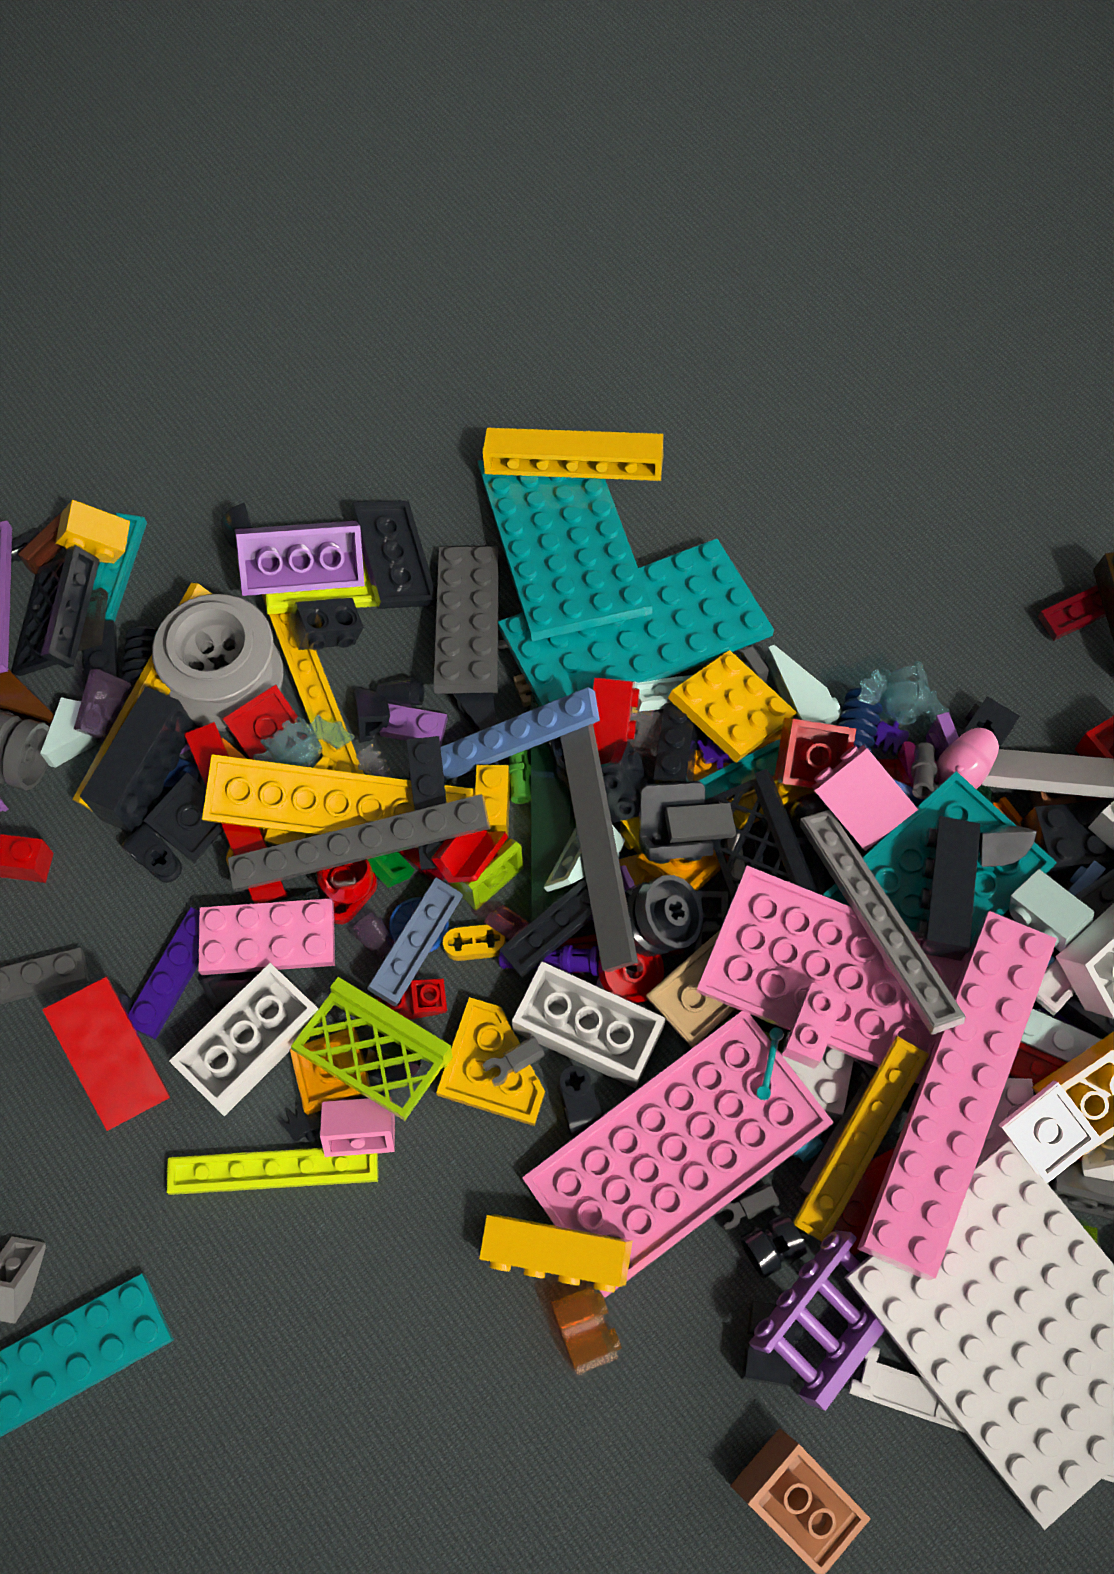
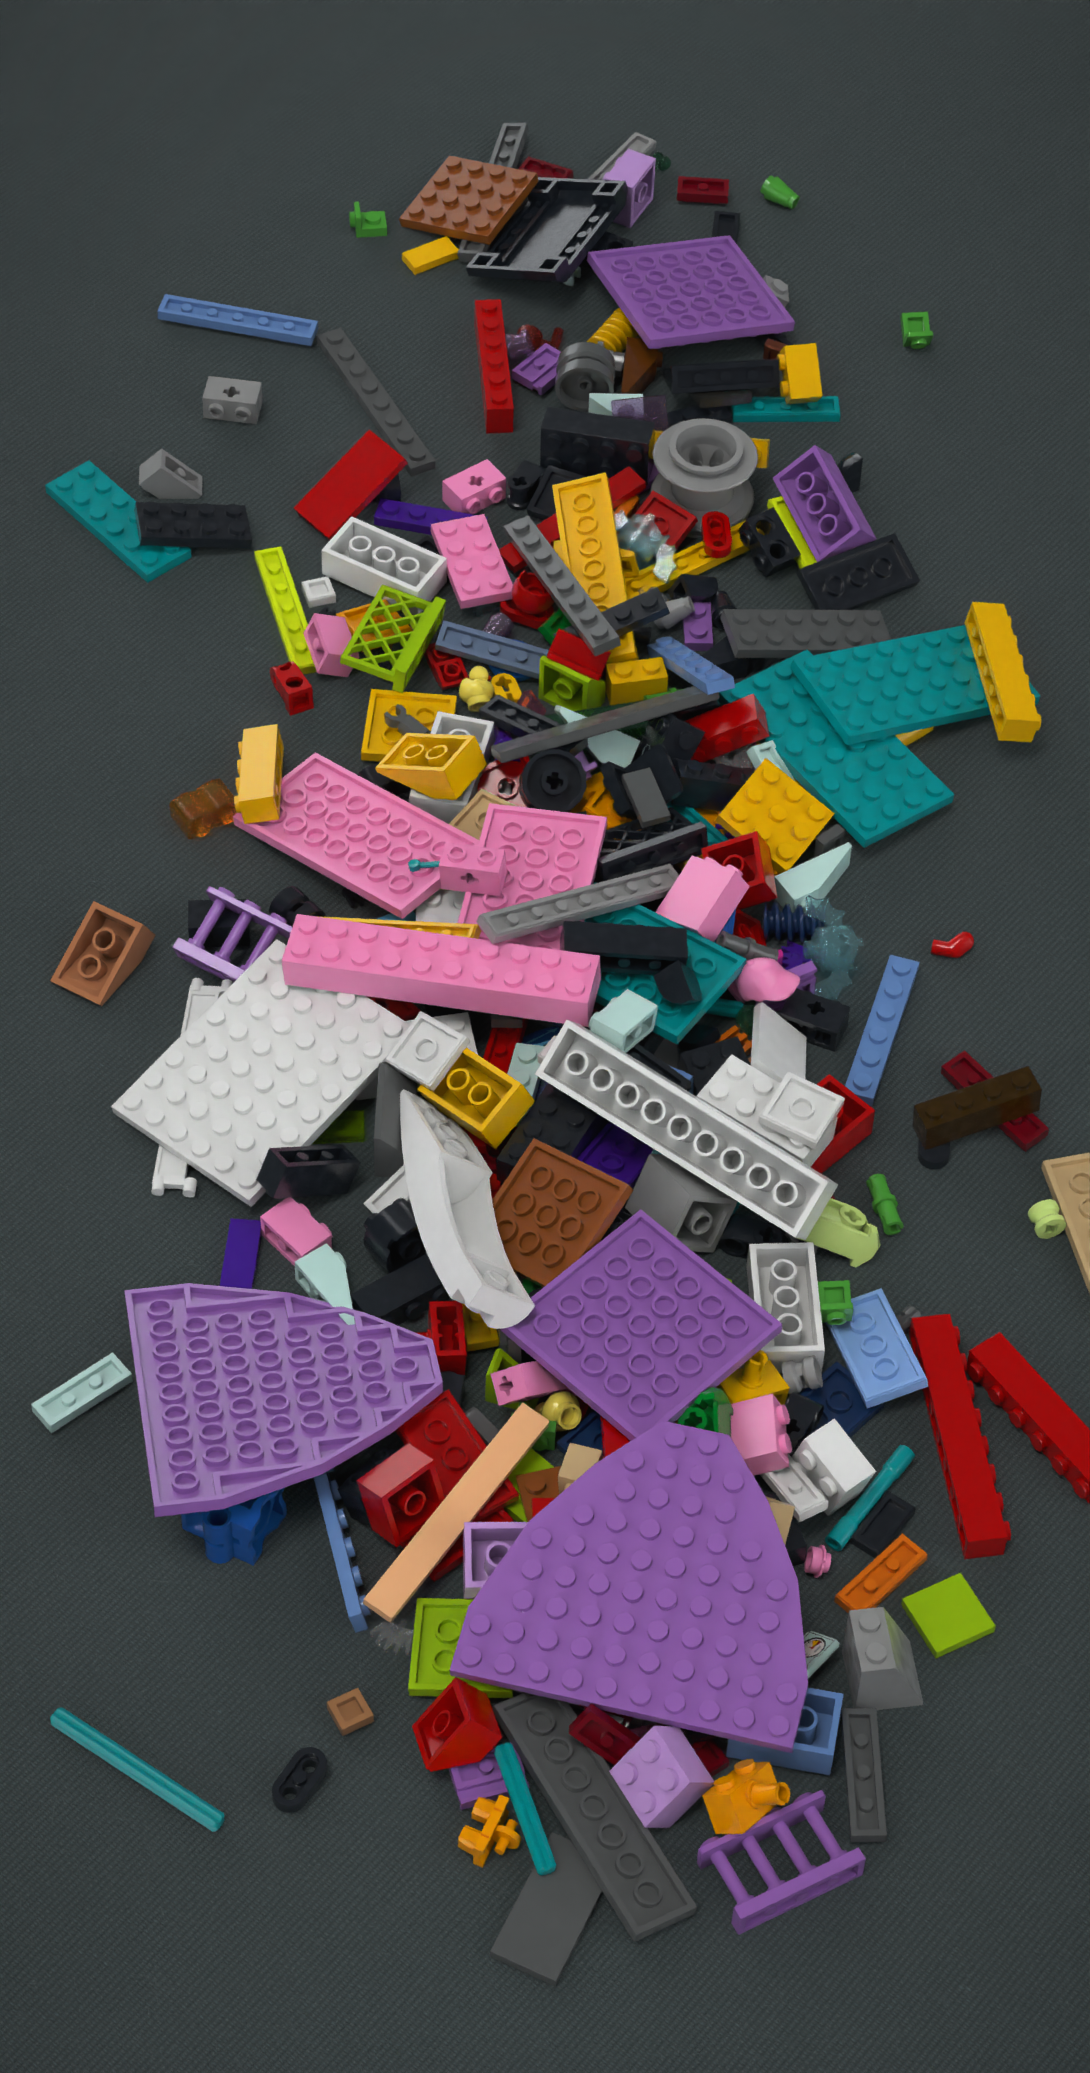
camera: 75 degrees right, 15 degrees down
dark grey bar [716,1183,779,1231] -> none
none -> black plate [134,501,252,549]
none -> red leg [270,661,314,716]
none -> white tile [301,576,336,608]
none -> yellow slope [375,733,487,800]
none -> bright pink brick [442,459,506,514]
none -> light yellow animal [459,666,494,712]
none -> light grey cone [654,596,695,630]
none -> red plate [701,511,732,558]
none -> medium blue plate [845,955,919,1106]
none -> bright green bracket [900,312,933,349]
none -> red arm [931,931,974,958]

